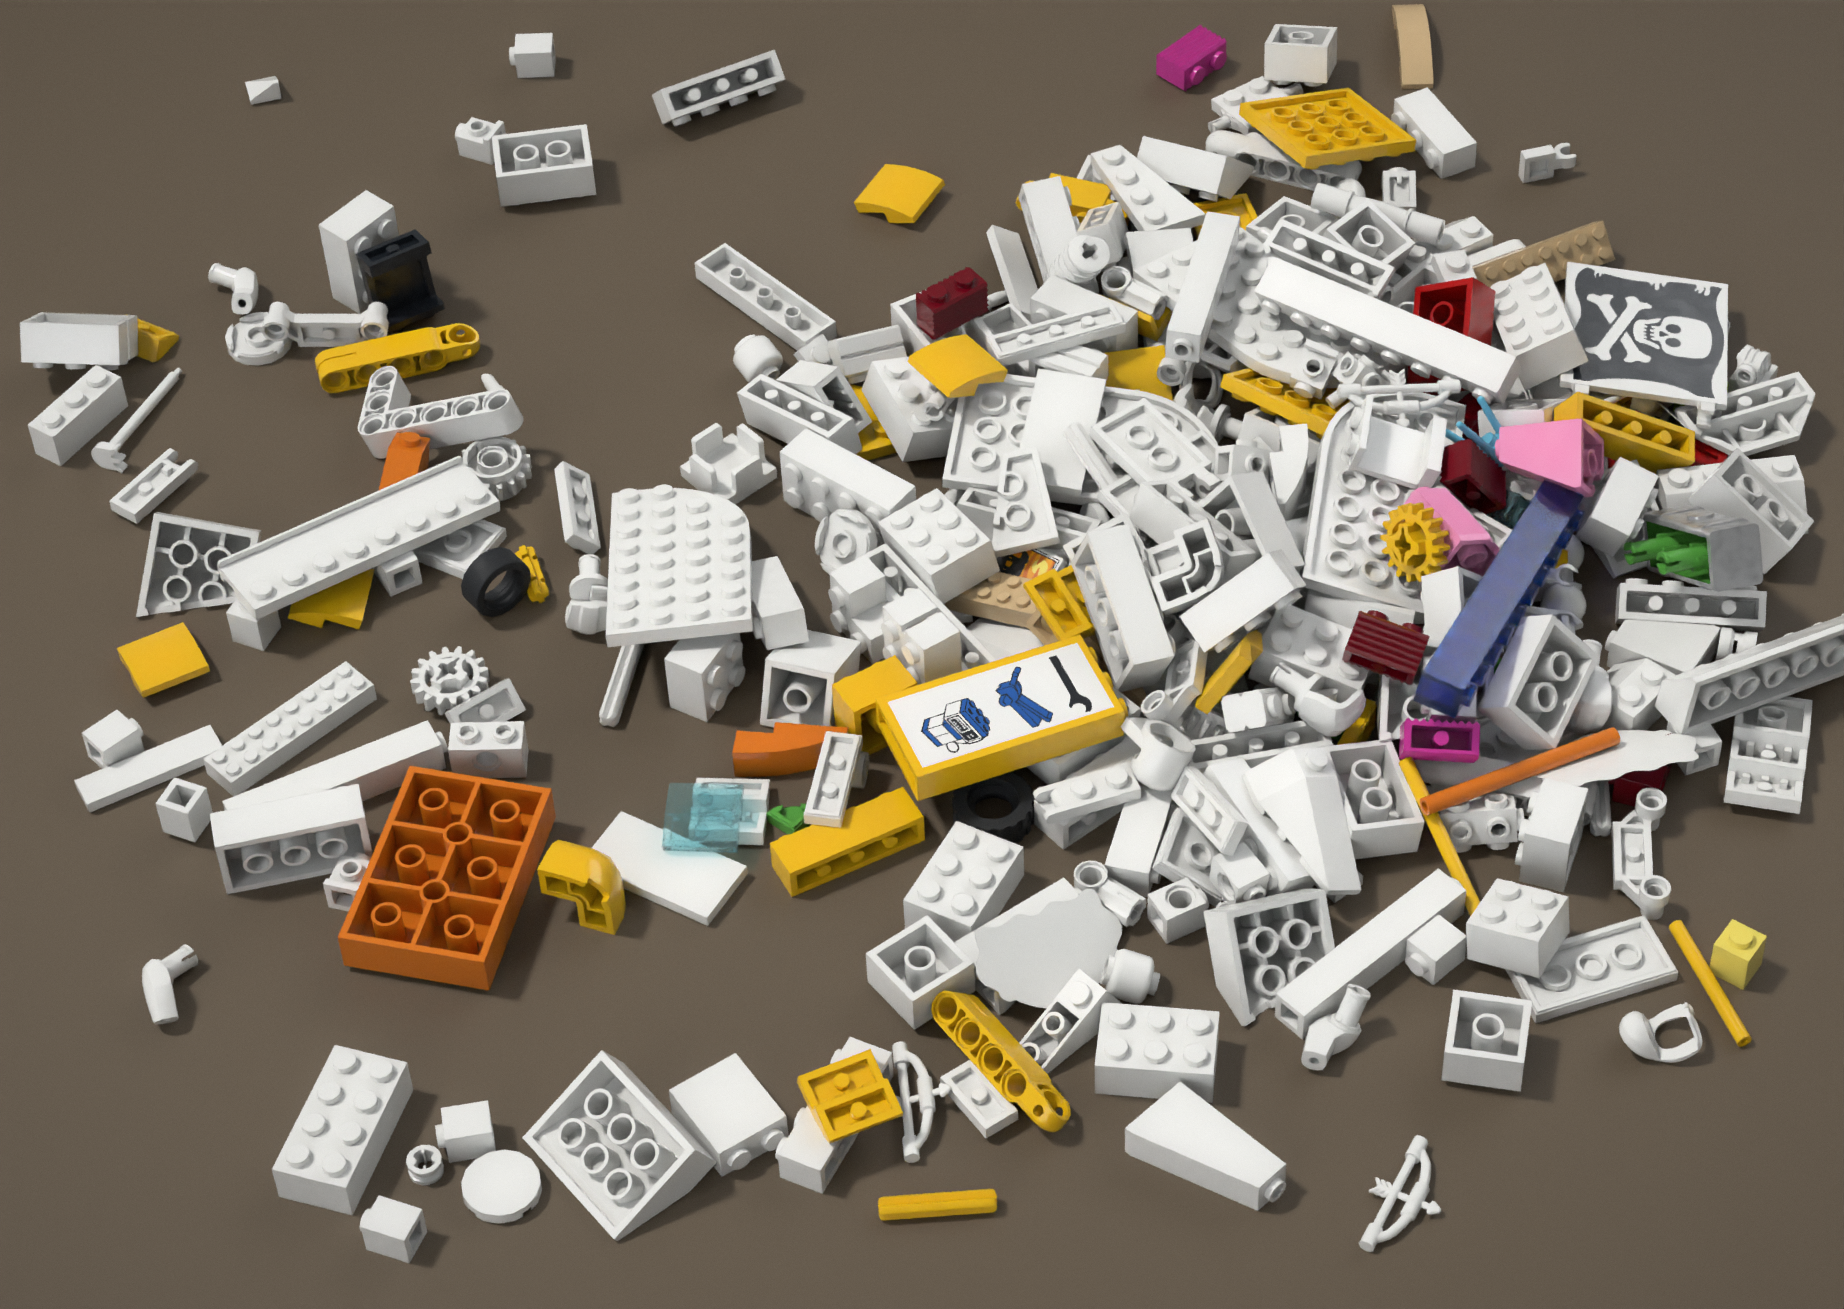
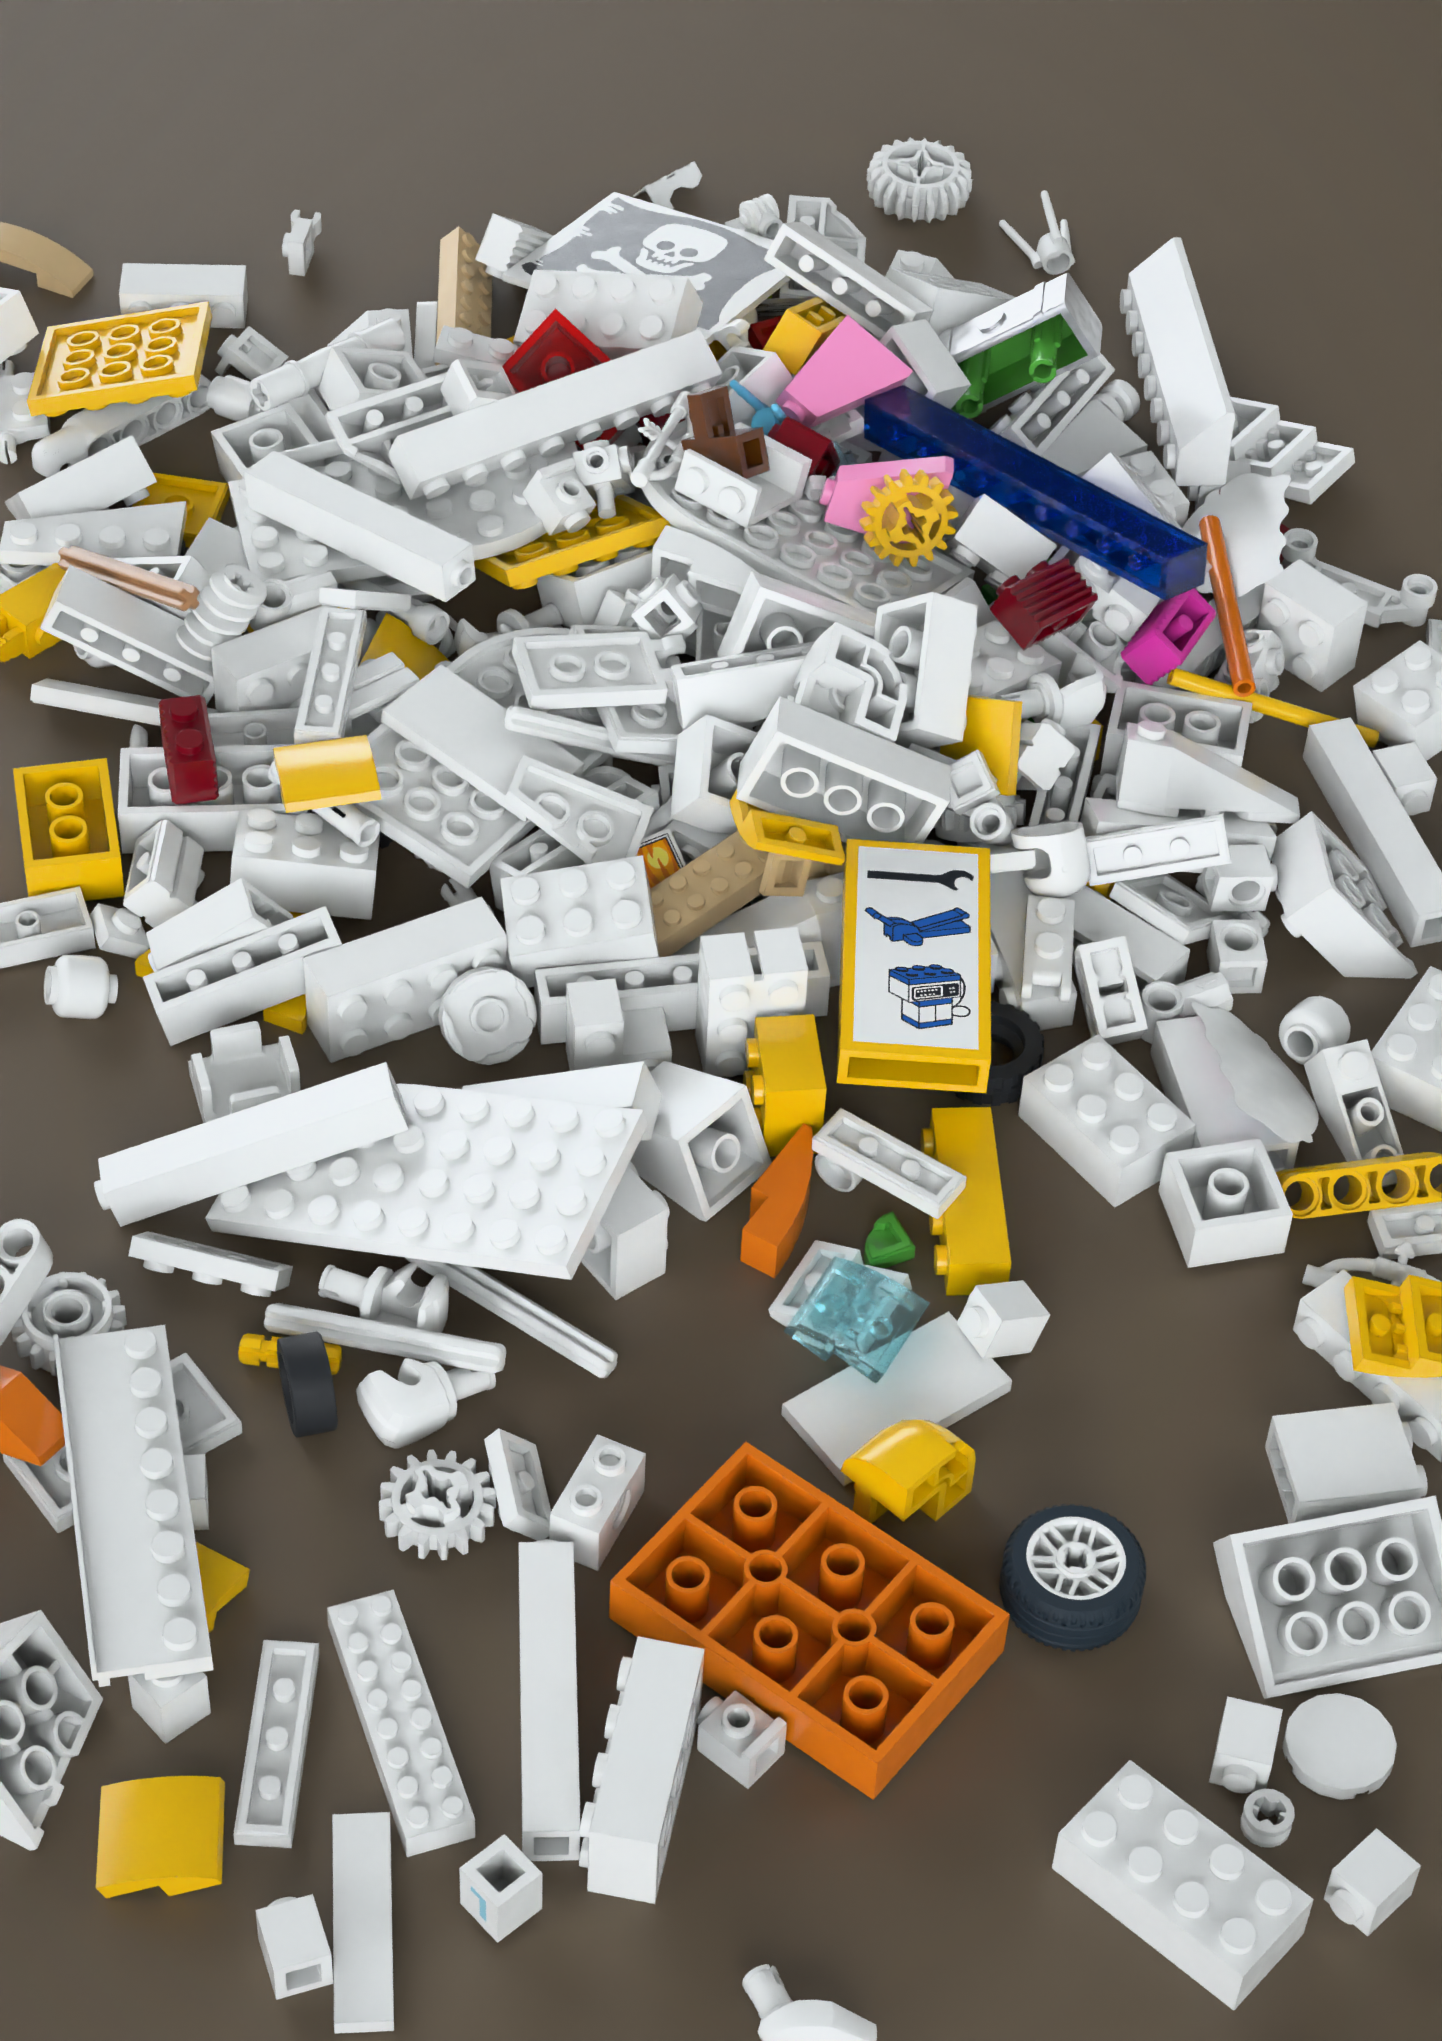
camera: 70 degrees left, 0 degrees up
none -> yellow brick [13,758,125,901]
none -> axle [58,546,200,611]
none -> white brick [94,1062,409,1227]
none -> white tile [233,1640,320,1848]
none -> white axle [264,1303,506,1374]
none -> white tile [319,587,411,612]
none -> white piece [356,1358,496,1449]
none -> white slope [440,359,516,416]
none -> white brick [475,213,554,280]
none -> white piece [633,161,702,209]
none -> reddish brown brick [681,386,770,479]
none -> white brick [763,221,934,339]
none -> white tile [949,749,1001,815]
none -> white brick [956,1280,1050,1359]
none -> black wheel [999,1504,1146,1652]
none -> white brick [1072,935,1148,1045]

